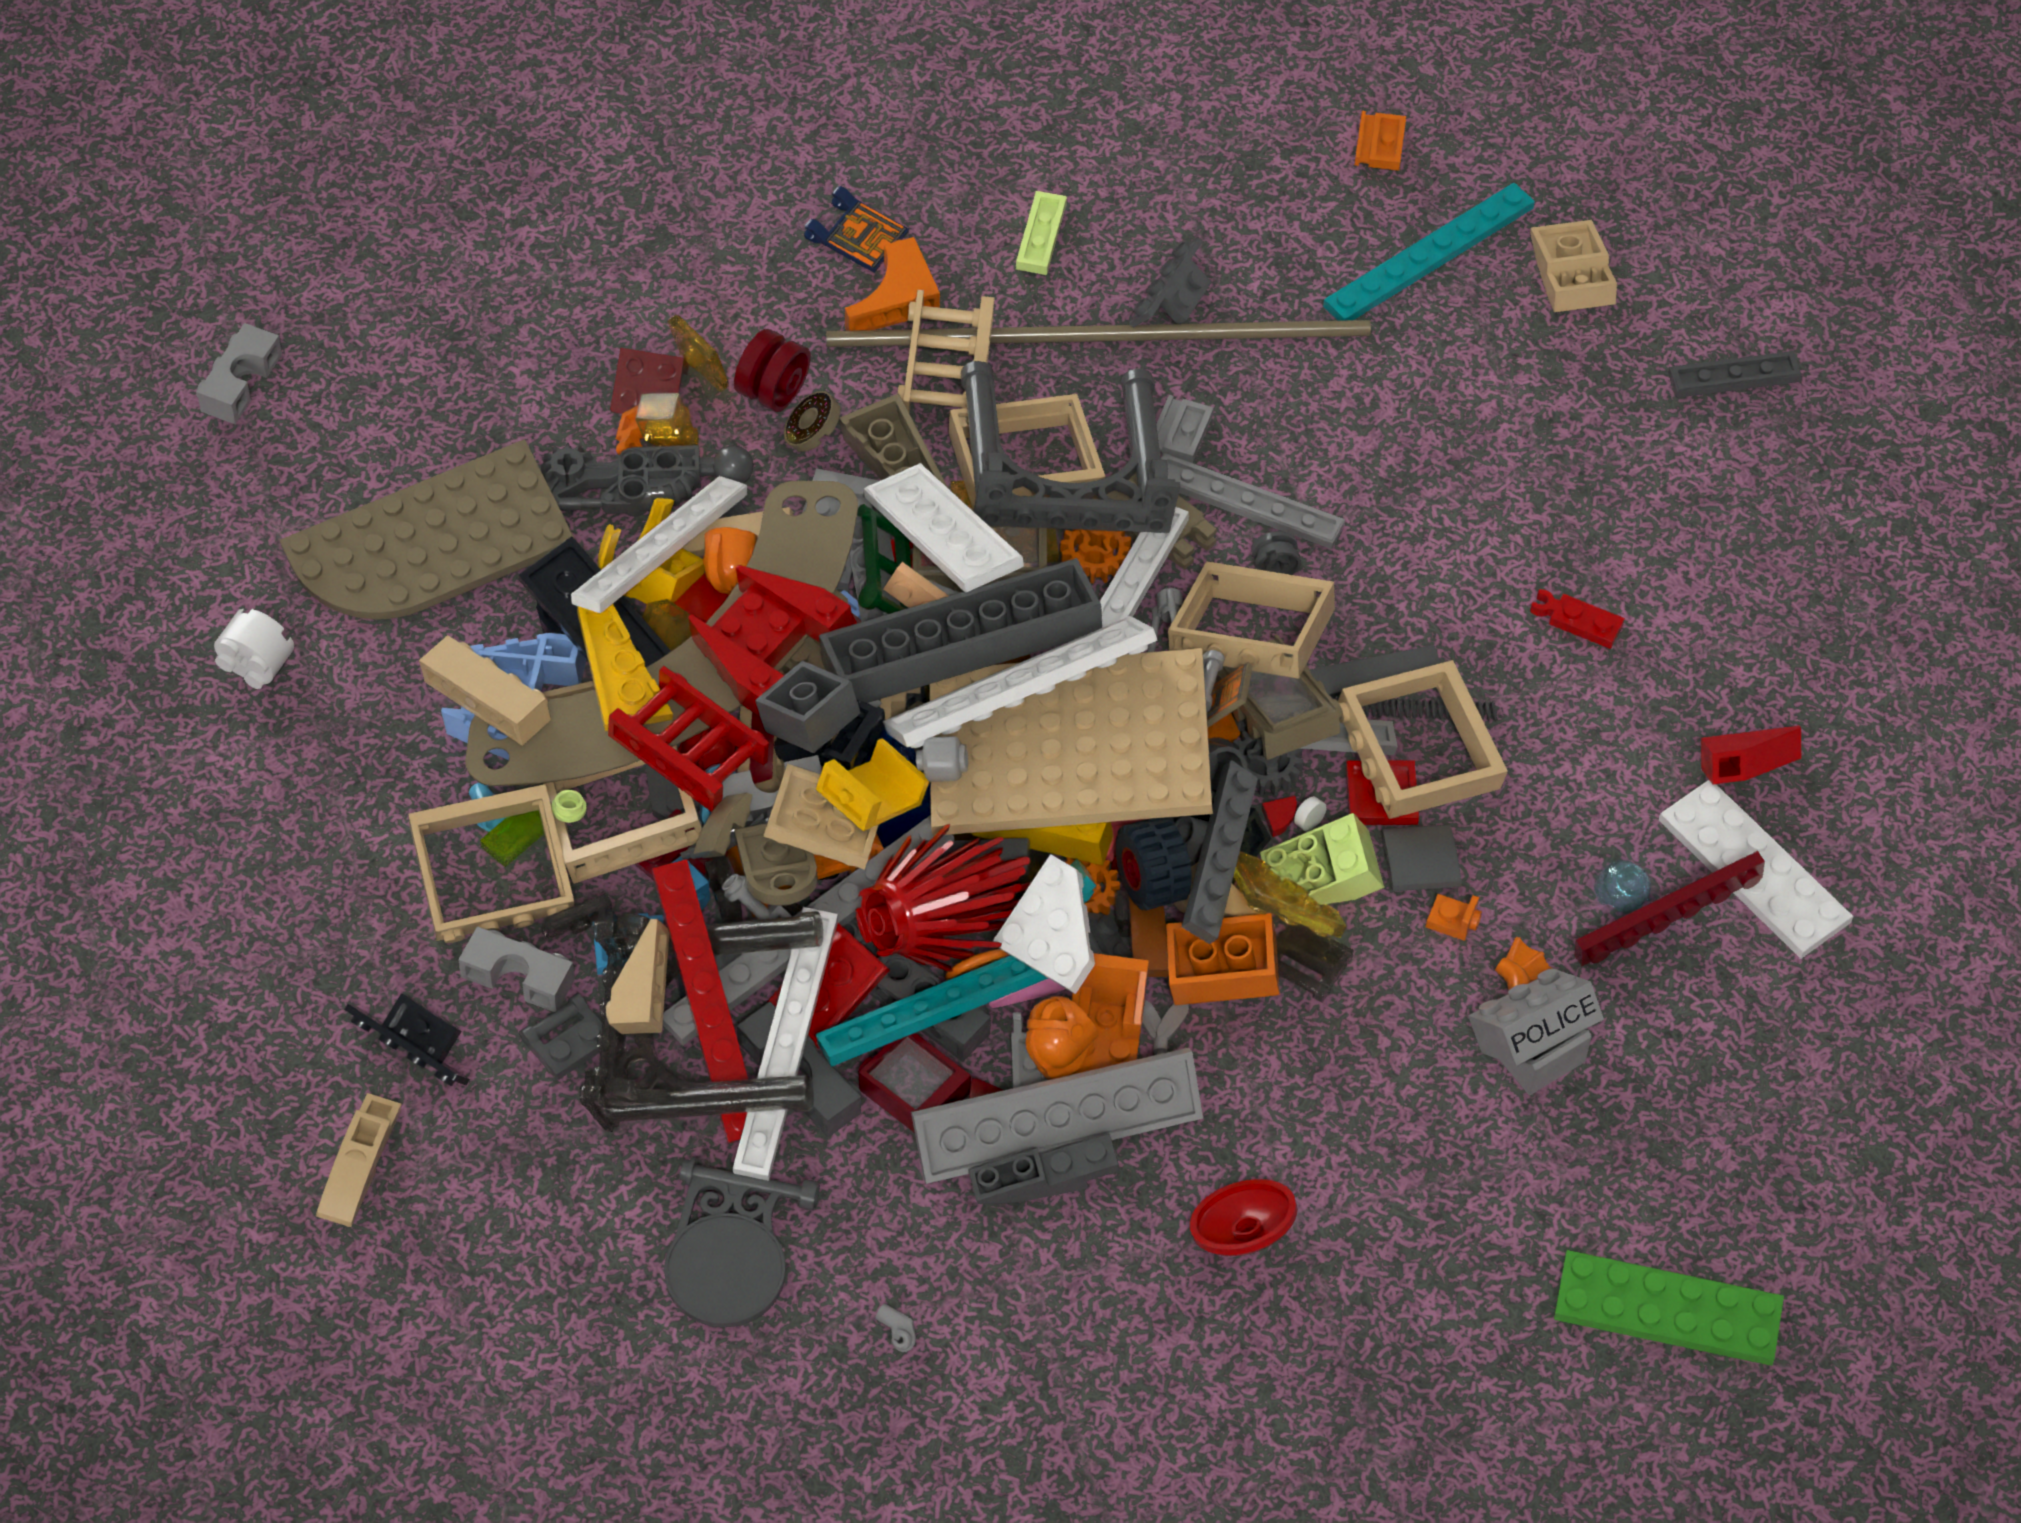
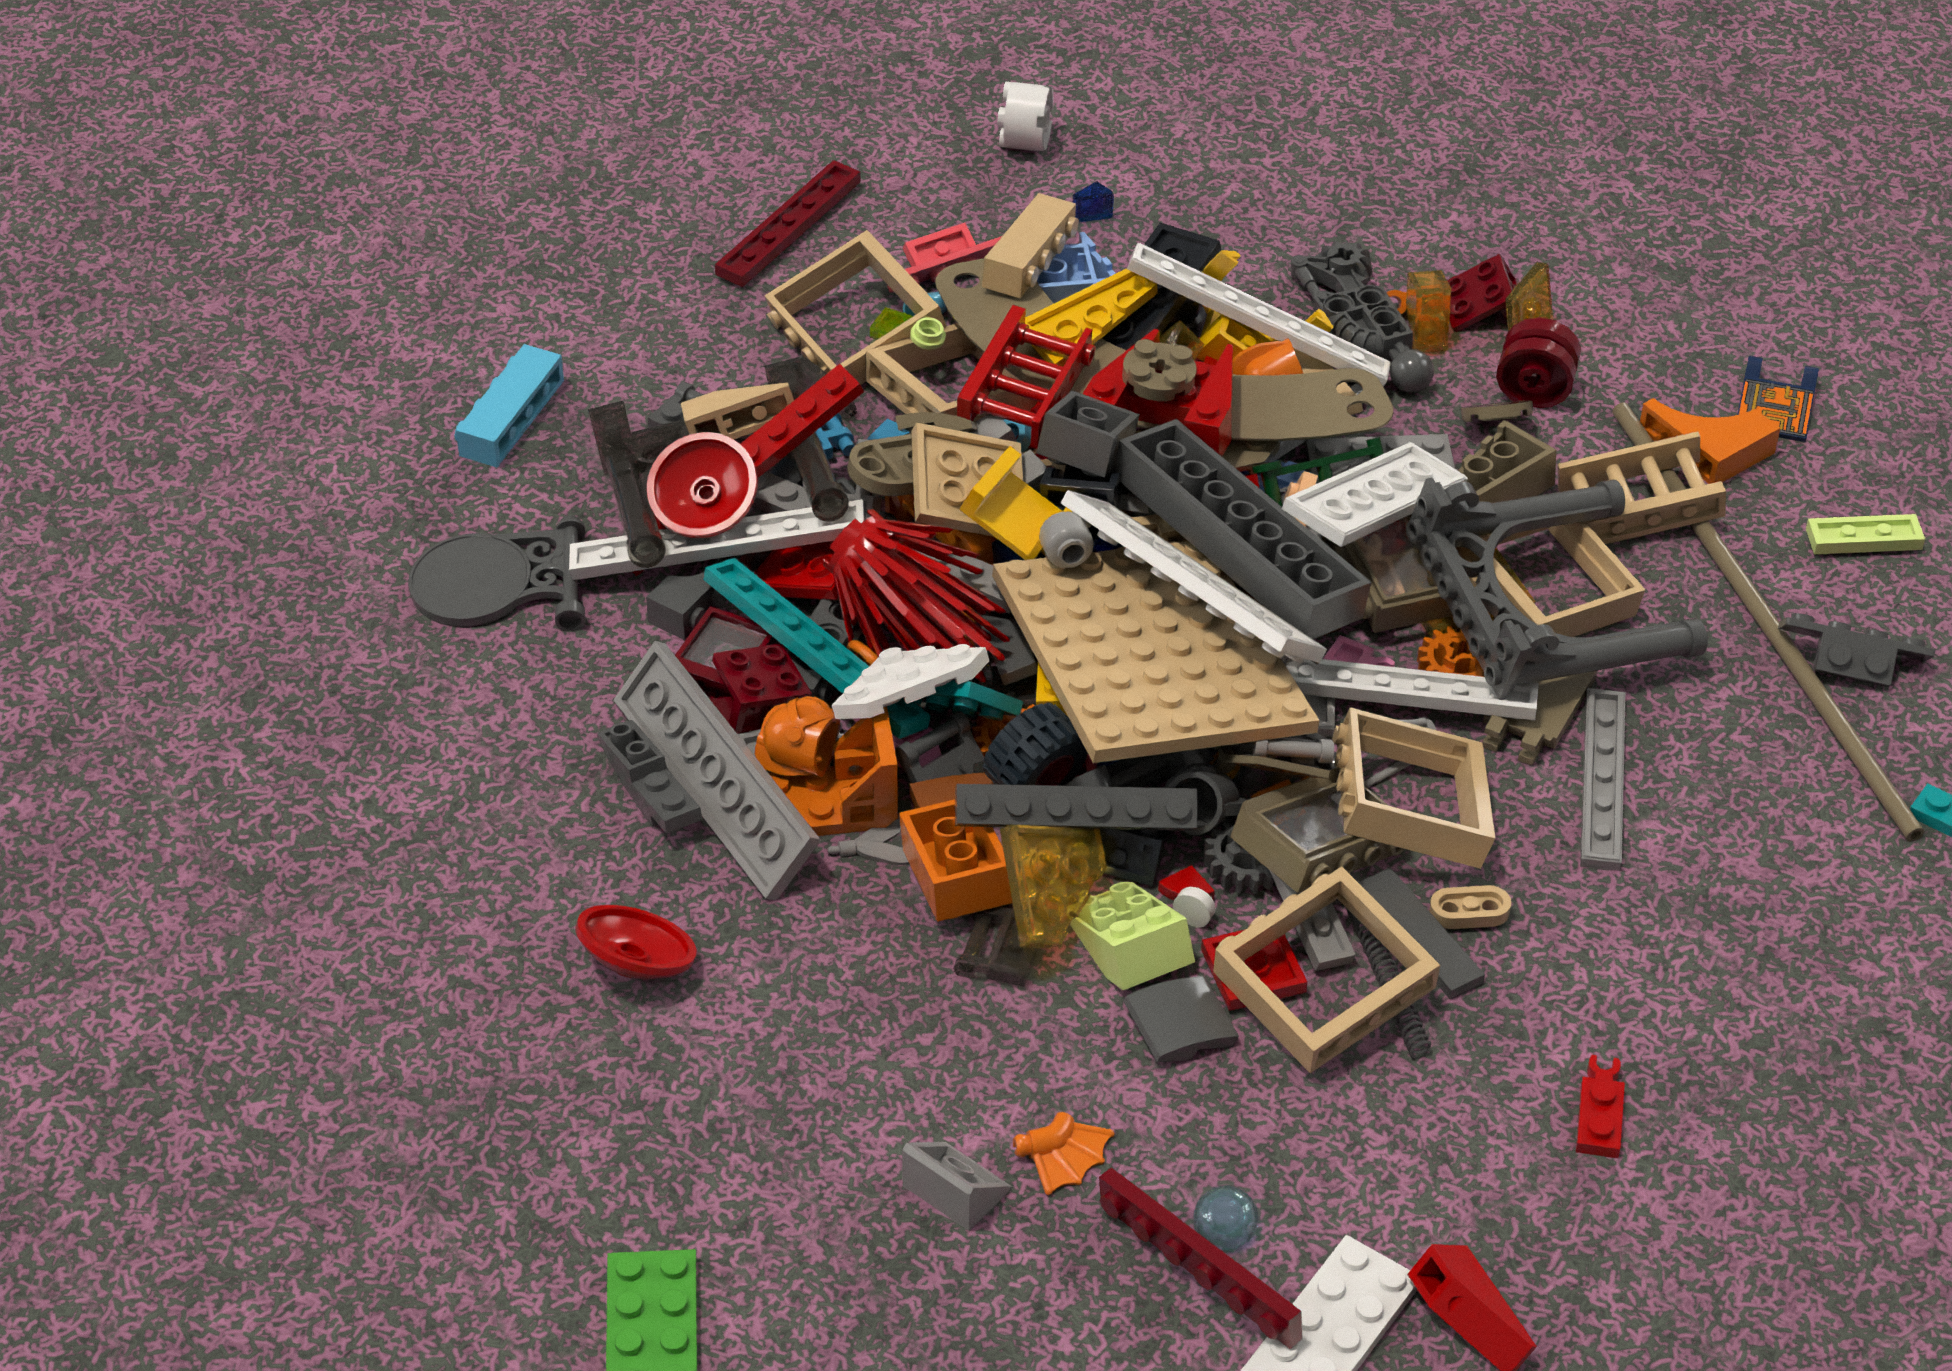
camera: 75 degrees right, 10 degrees down
light grey arch [196,323,282,424] -> none
dark tan plate [279,439,575,619] -> none
tan slope [316,1093,401,1227] -> none
black bracket [344,994,470,1086] -> none
light grey arch [458,926,575,1012] -> none
light grey arm [876,1303,916,1352] -> none
light grey plate [1156,395,1214,463] -> none
dark grey wheel [1251,531,1301,575] -> none
orange bracket [1426,894,1482,941] -> none
light grey brick [1468,969,1604,1066] -> none
none -> medium azure brick [455,344,564,467]
none -> red dish [647,432,758,538]
none -> dark red bracket [712,644,812,734]
none -> dark red plate [715,160,861,287]
none -> coral bracket [887,223,1002,293]
none -> clear blue slope [1073,181,1114,222]
none -> dark tan plate [1122,339,1196,401]
none -> tan plate [1429,885,1511,929]

